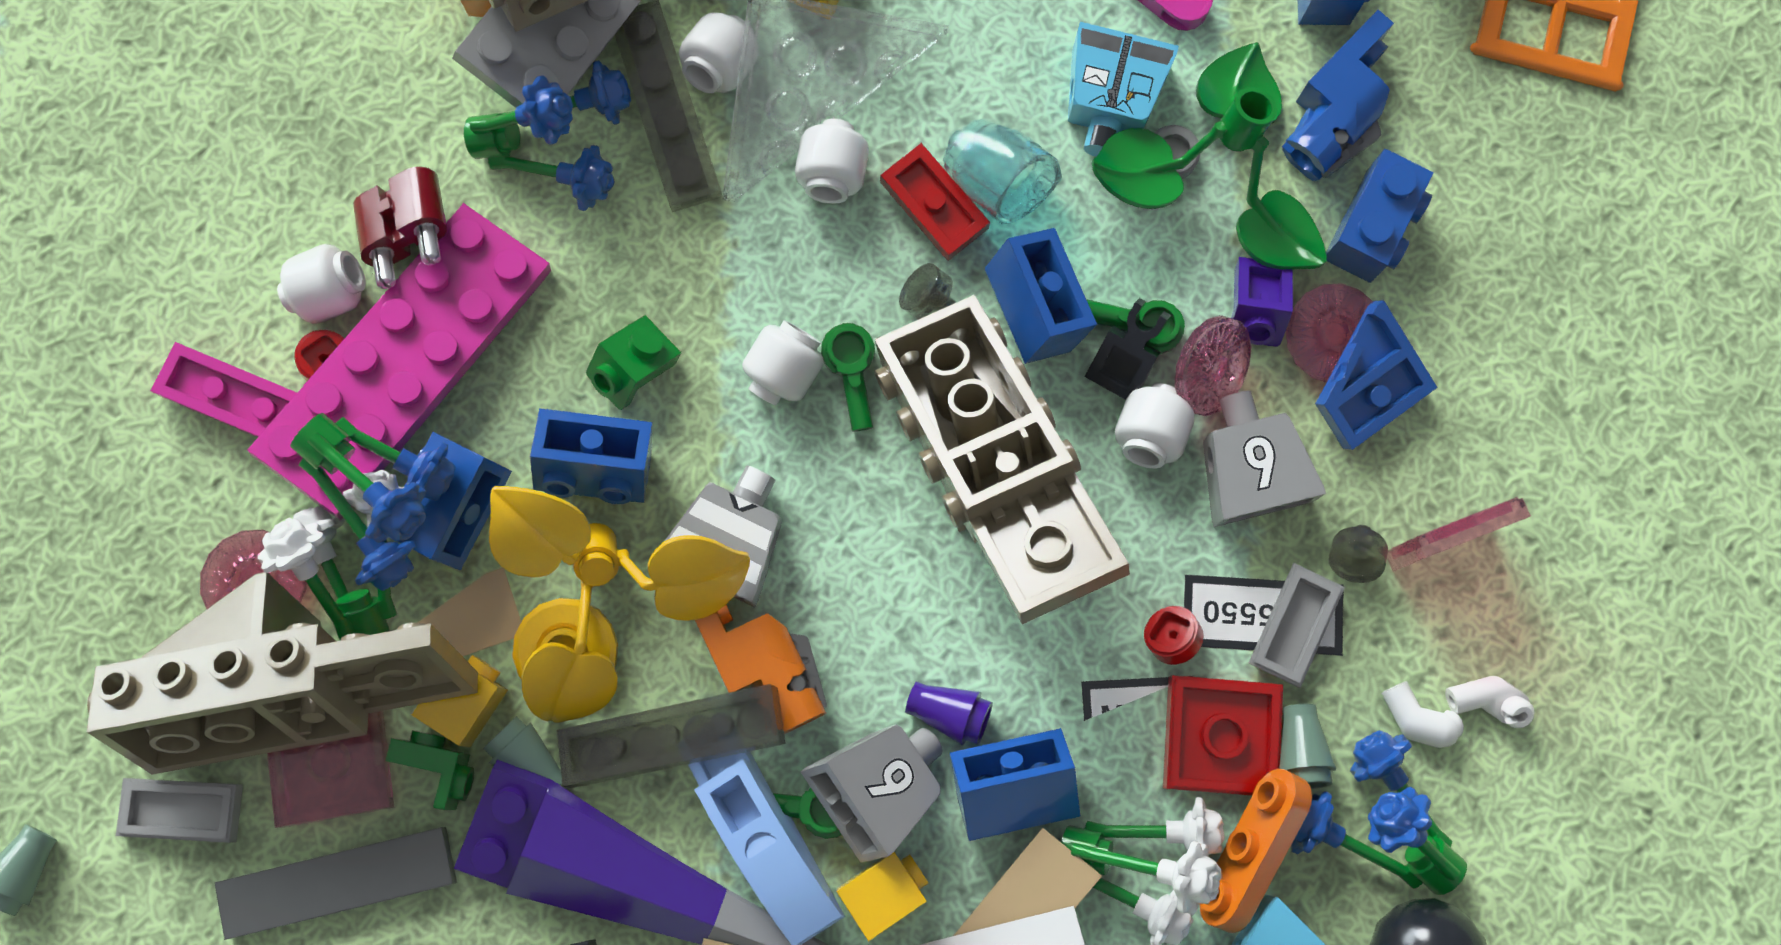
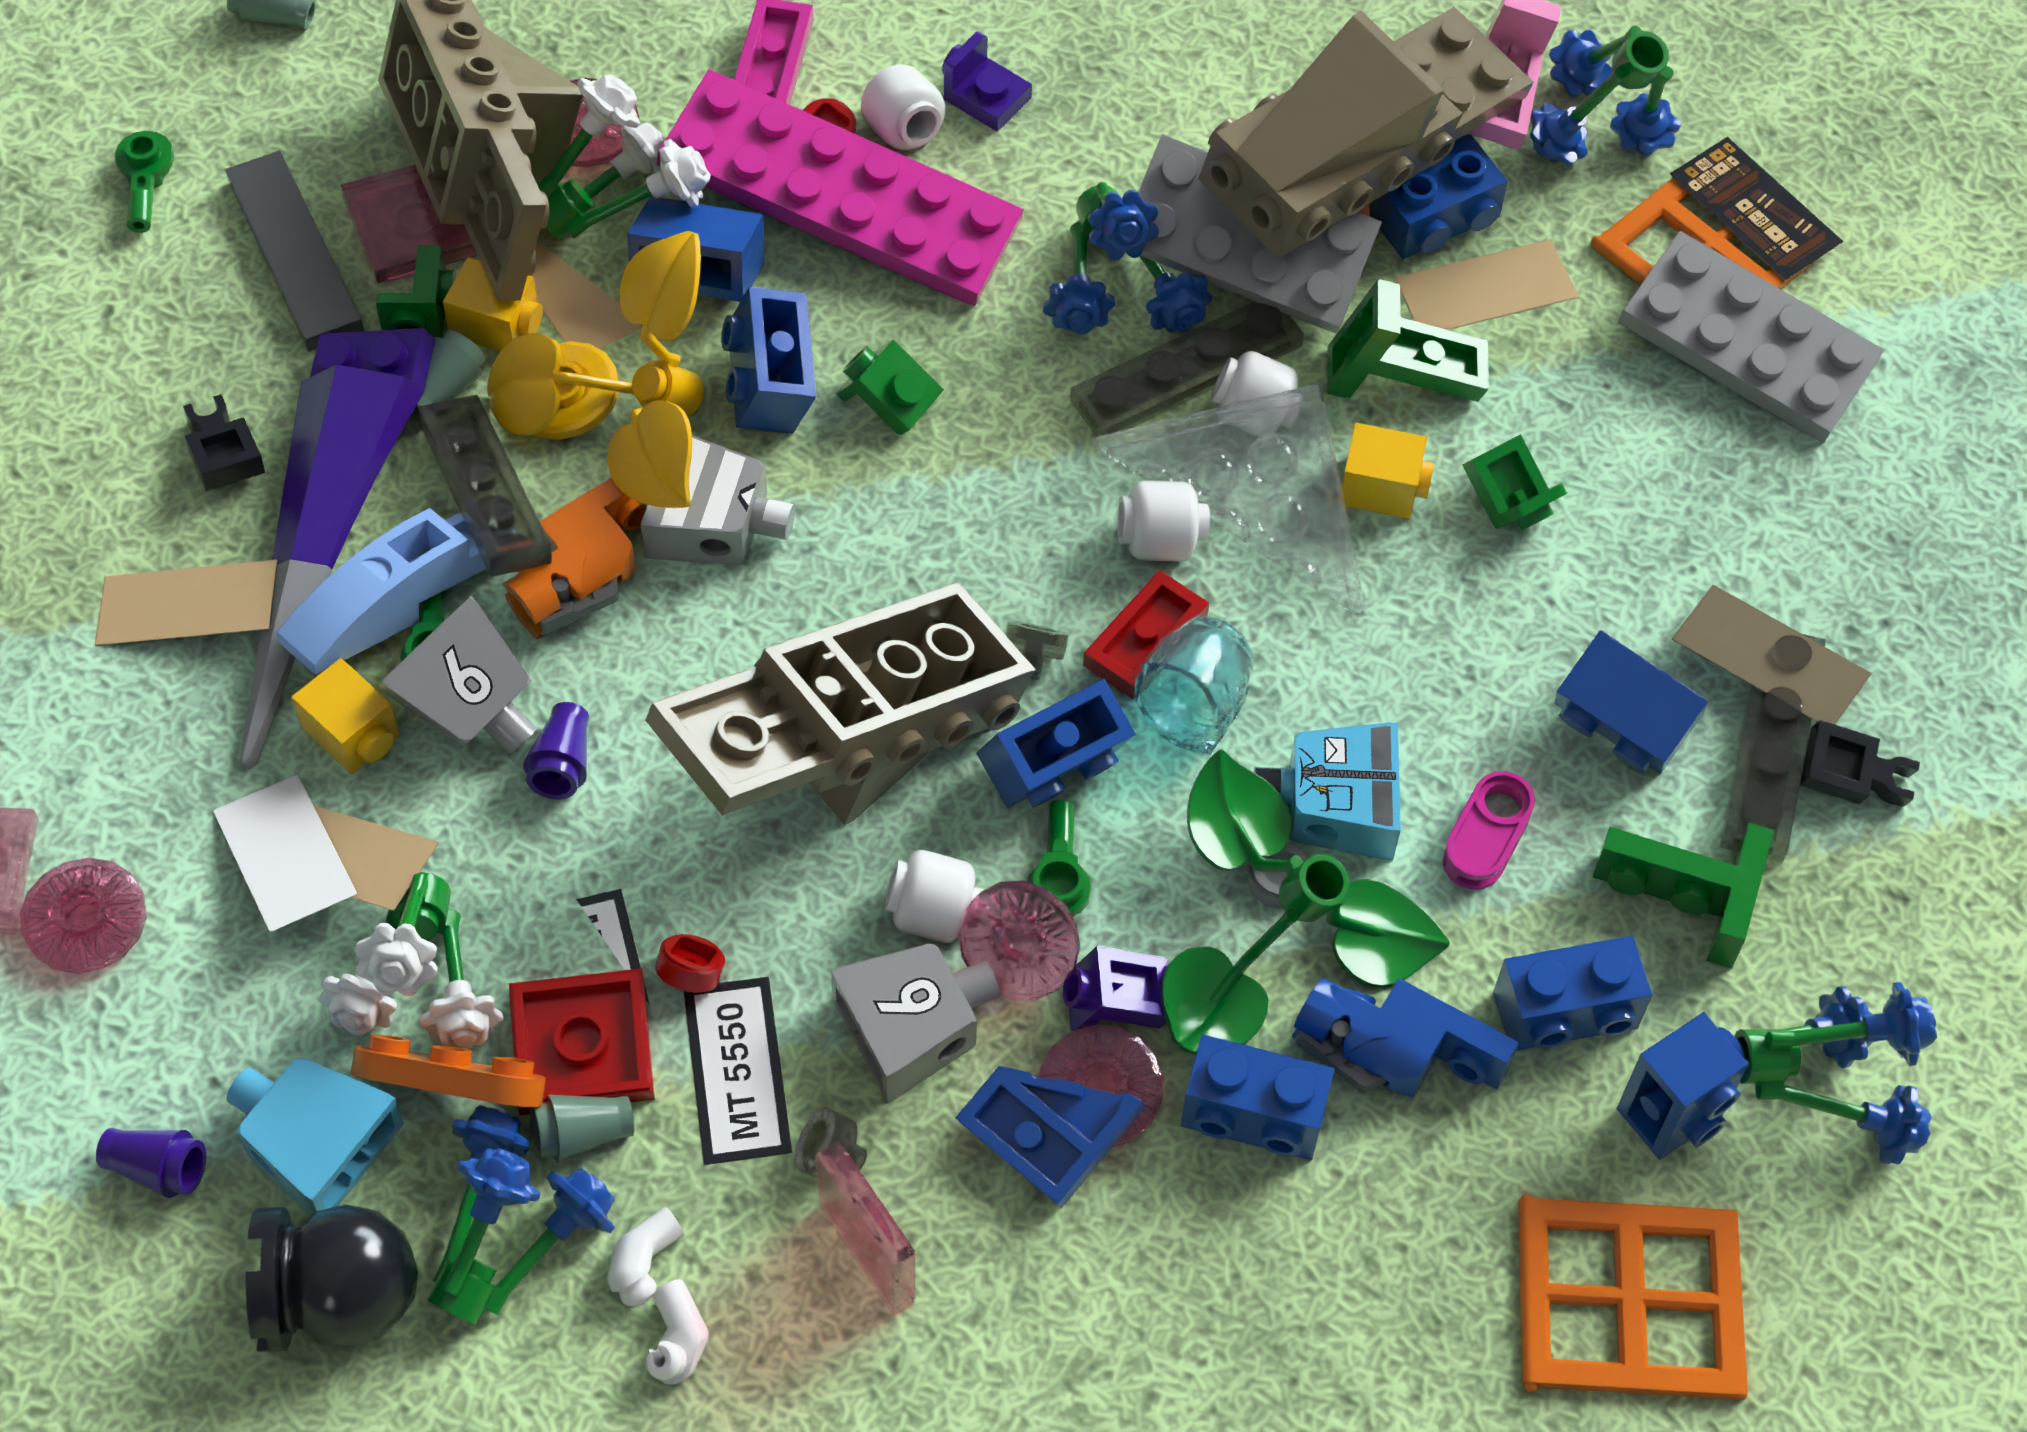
camera: 80 degrees right, 20 degrees down
light grey tile [116,778,243,843] -> none
plant [290,413,456,591] -> none
dark red piece [353,166,447,289] -> none
white head [742,320,823,405] -> none
green plate [821,323,875,432] -> none
blue brick [950,728,1081,841] -> none
black plate [1084,298,1171,400] -> none
light grey tile [1249,563,1345,688] -> none
none -> dark purple bracket [942,31,1032,132]

